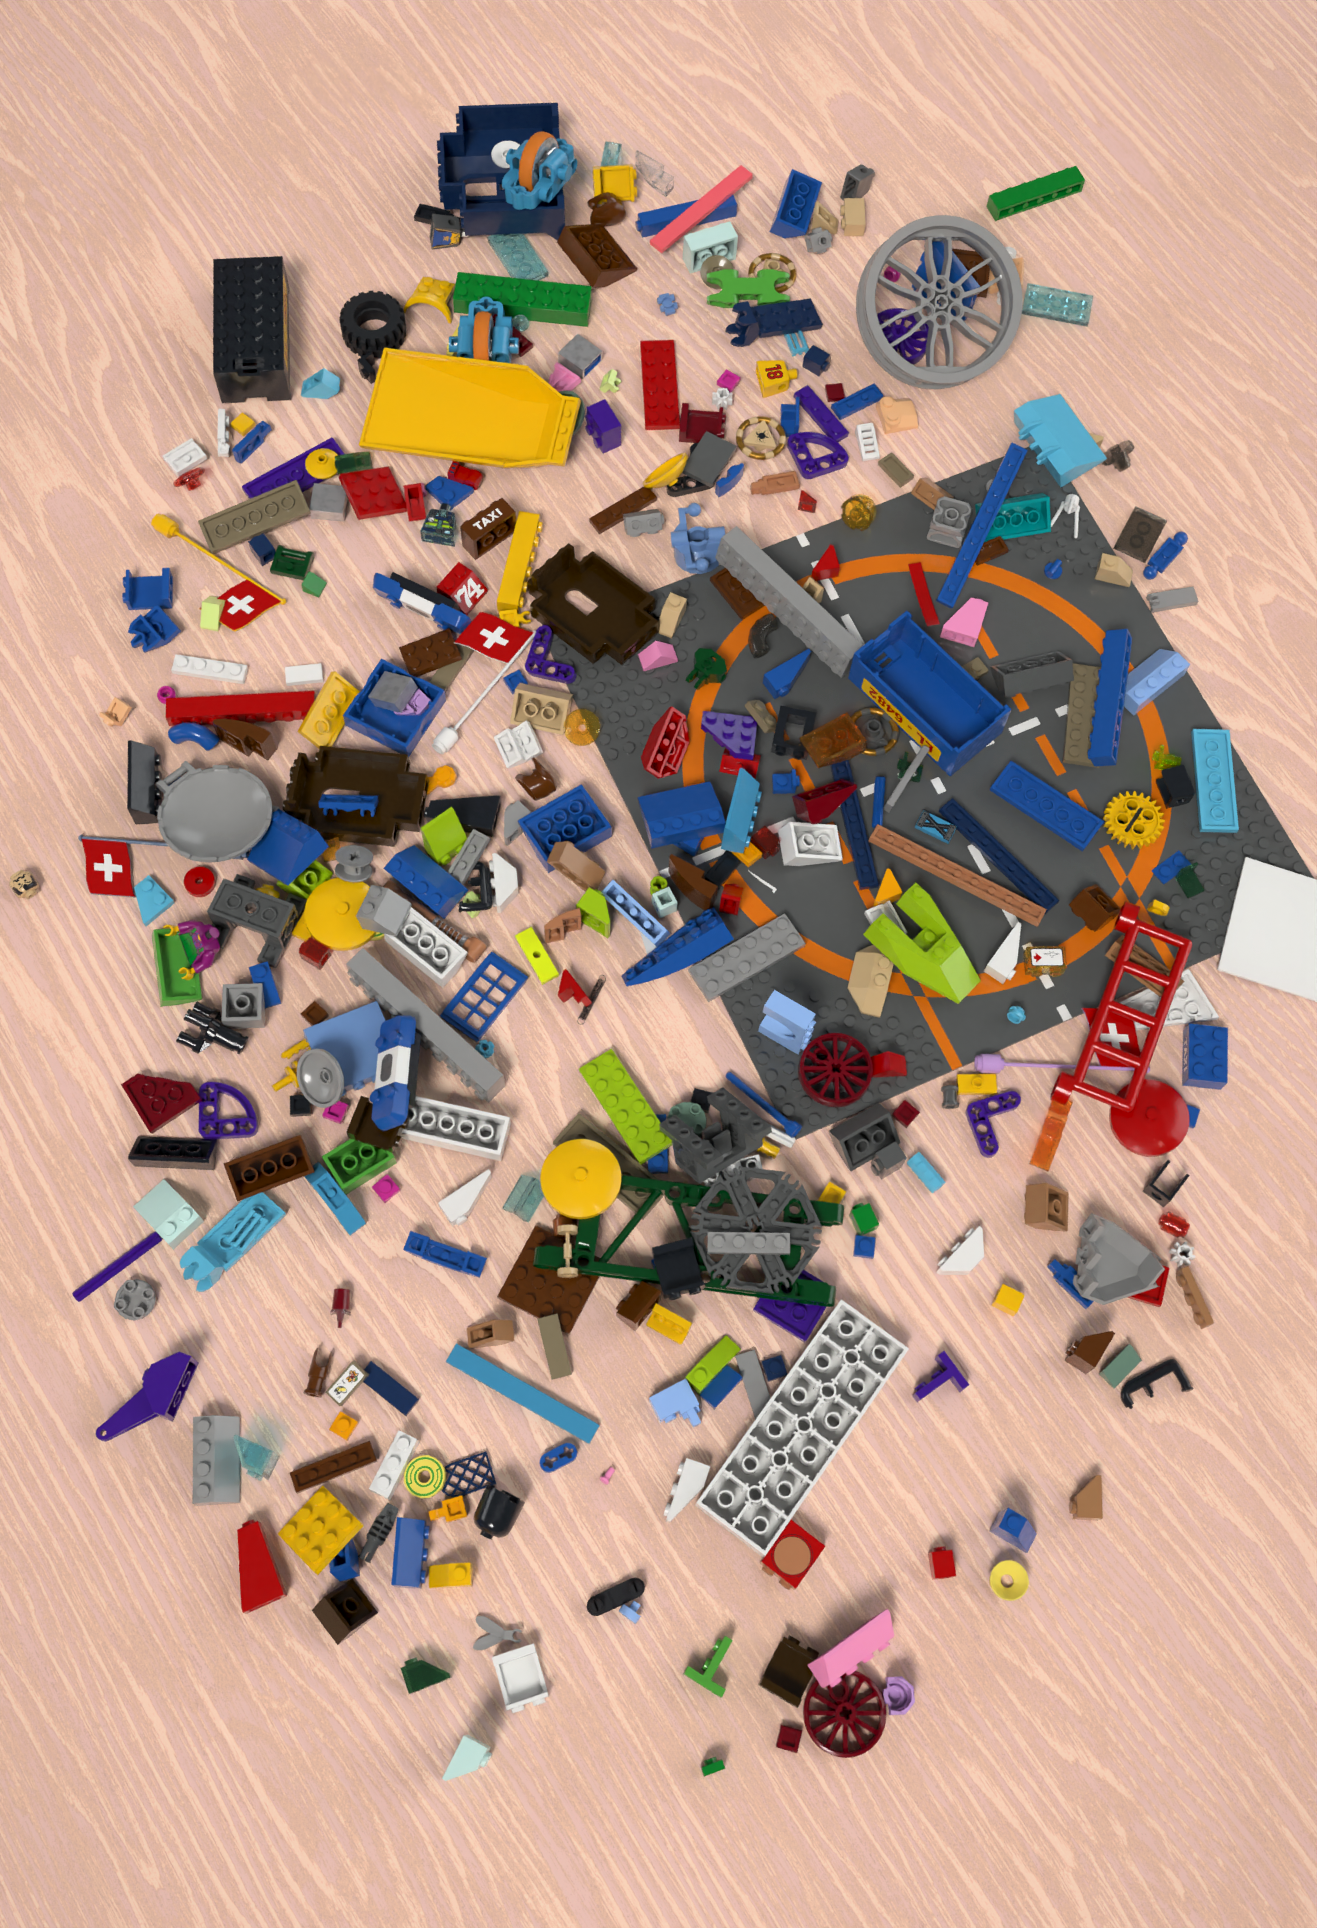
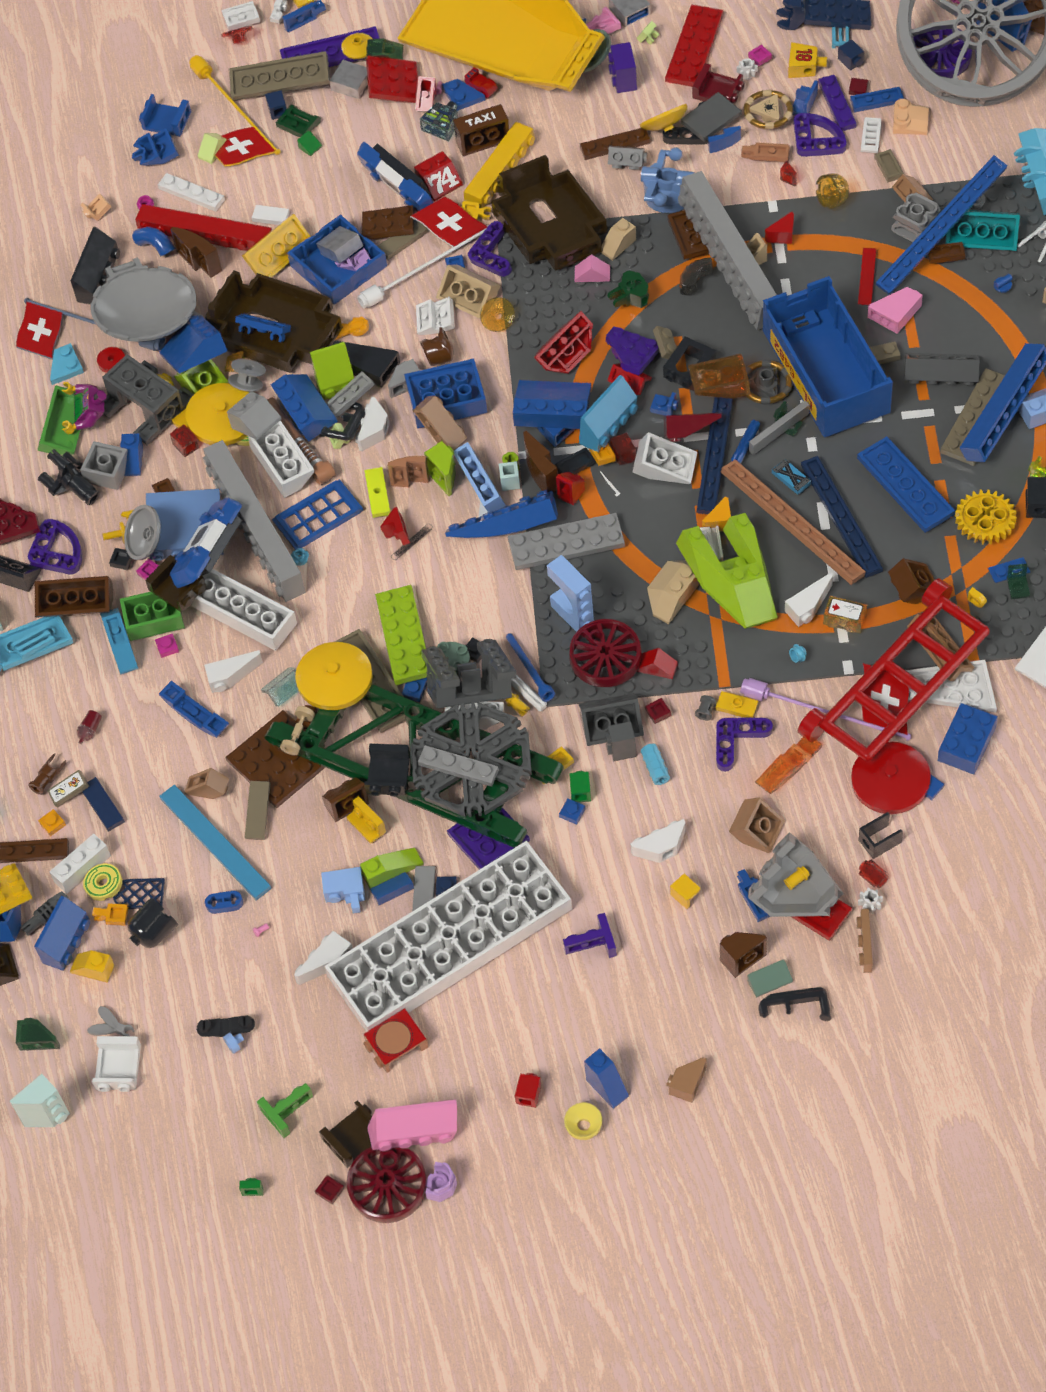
camera: 30 degrees right, 10 degrees down
blue slope [763,649,811,699] -> none
none -> yellow pin [783,866,810,890]

